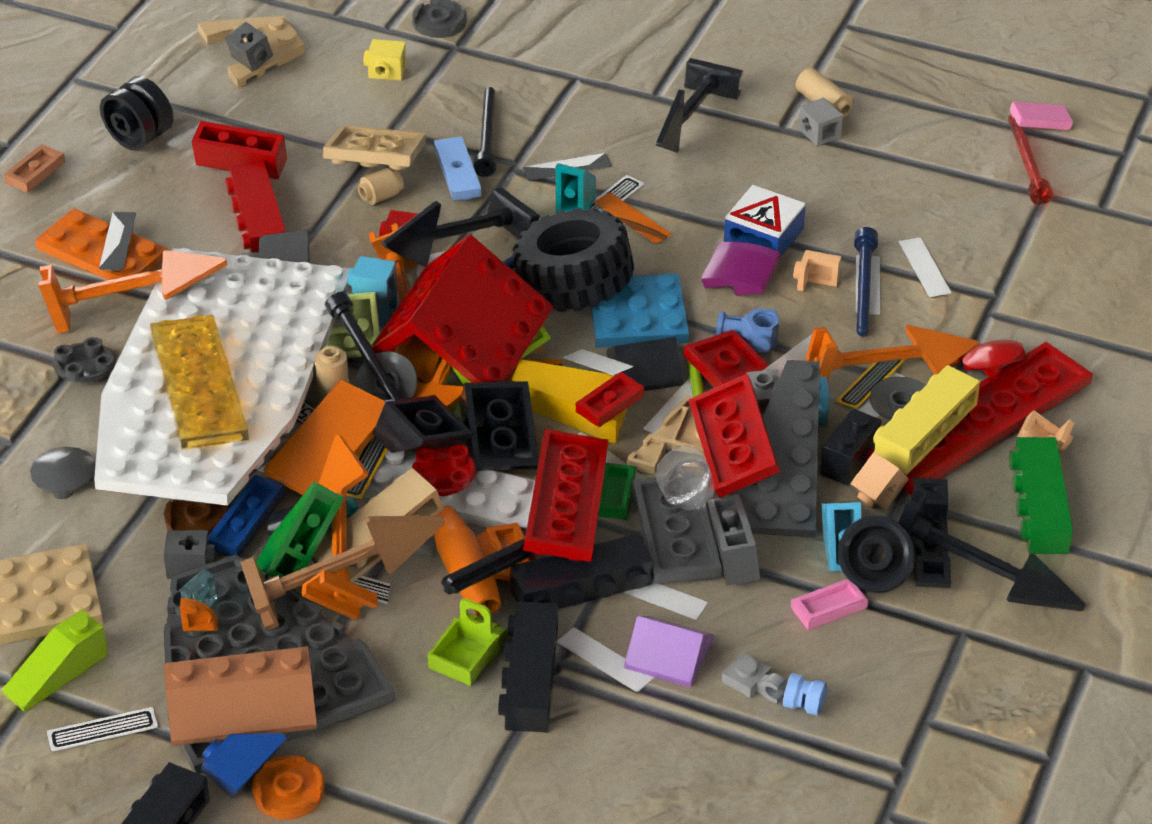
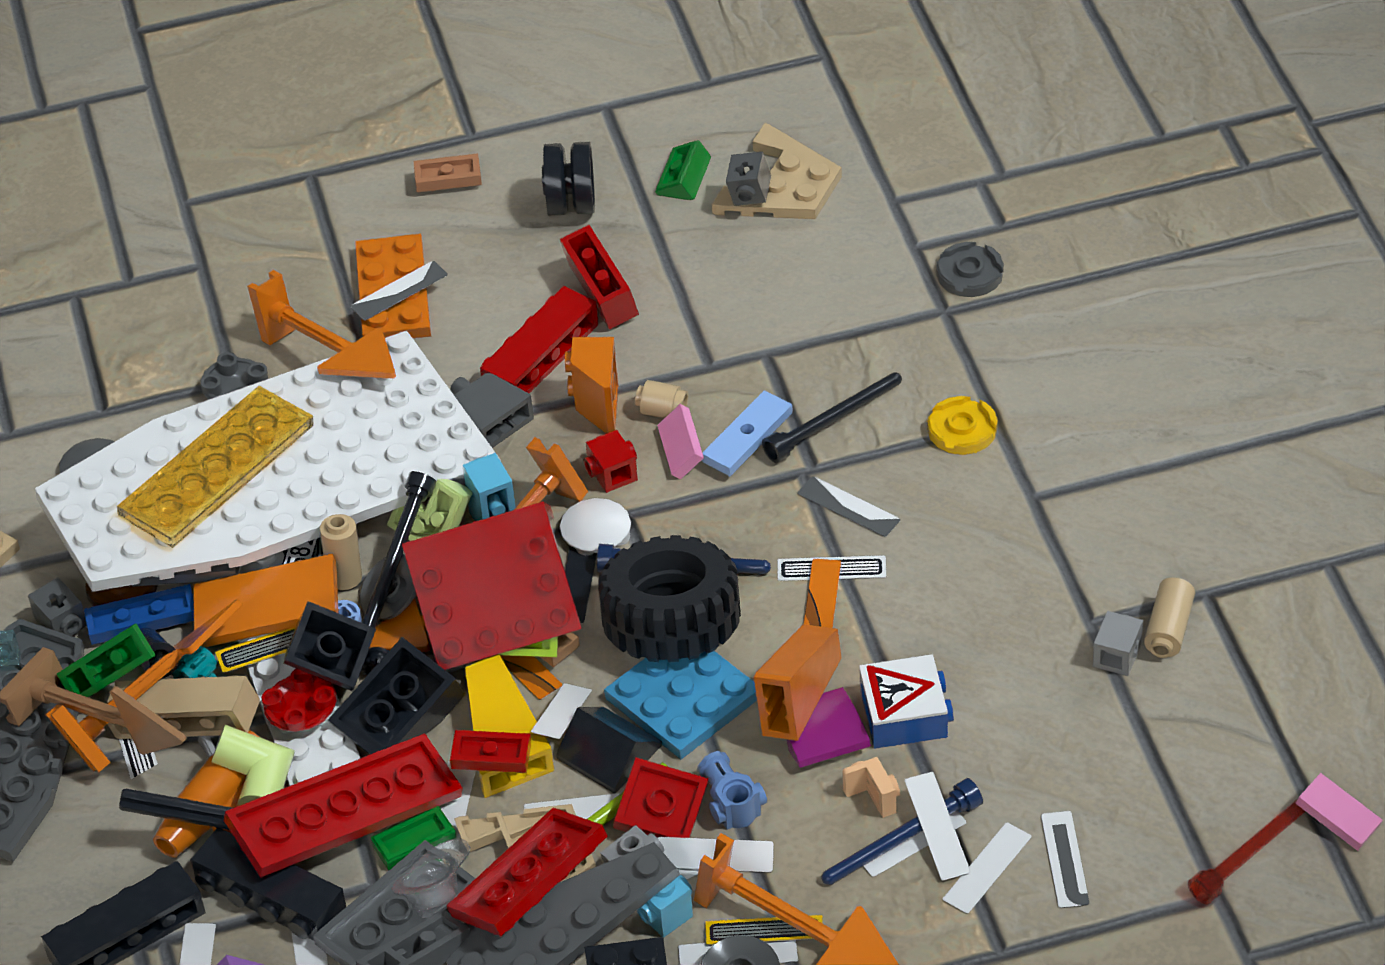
camera: 55 degrees right, 5 degrees up
tan plate [323,125,426,170] -> none
light yellow brick [363,39,406,81] -> none
black piece [382,187,540,267] -> none
lime piece [427,598,508,686] -> none
teal slope [556,163,596,213] -> none
black piece [656,58,743,153] -> none
none -> yellowish green brick [211,725,295,806]
none -> orange slope [565,337,619,434]
none -> green slope [655,140,711,200]
none -> bright pink tile [657,404,704,479]
none -> orange slope [754,624,842,741]
none -> white sticker [905,772,970,880]
none -> yellow tile [927,396,998,455]
none -> sticker [1041,811,1089,908]

